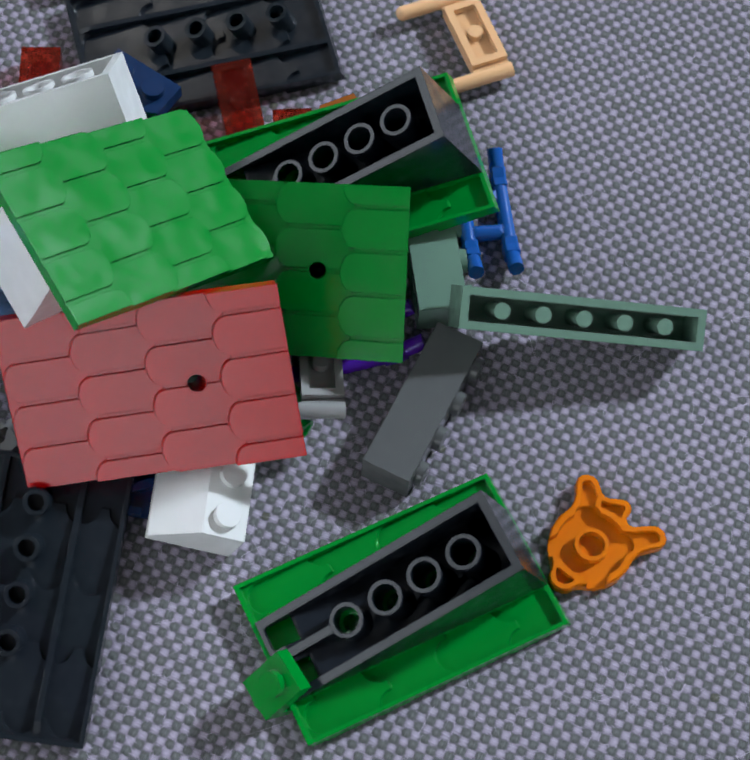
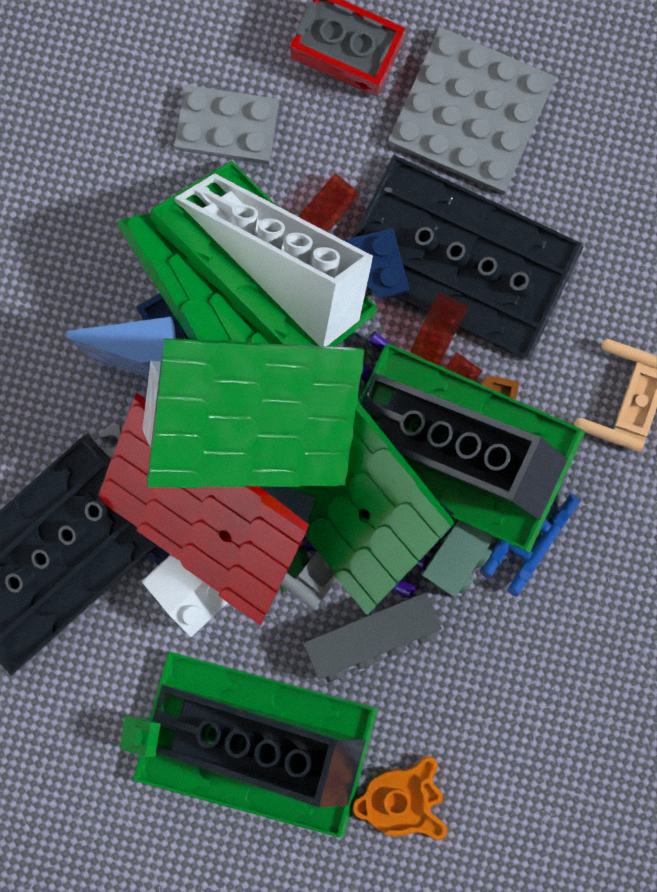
camera: 50 degrees right, 20 degrees up
sand green brick [447,284,707,352] -> none

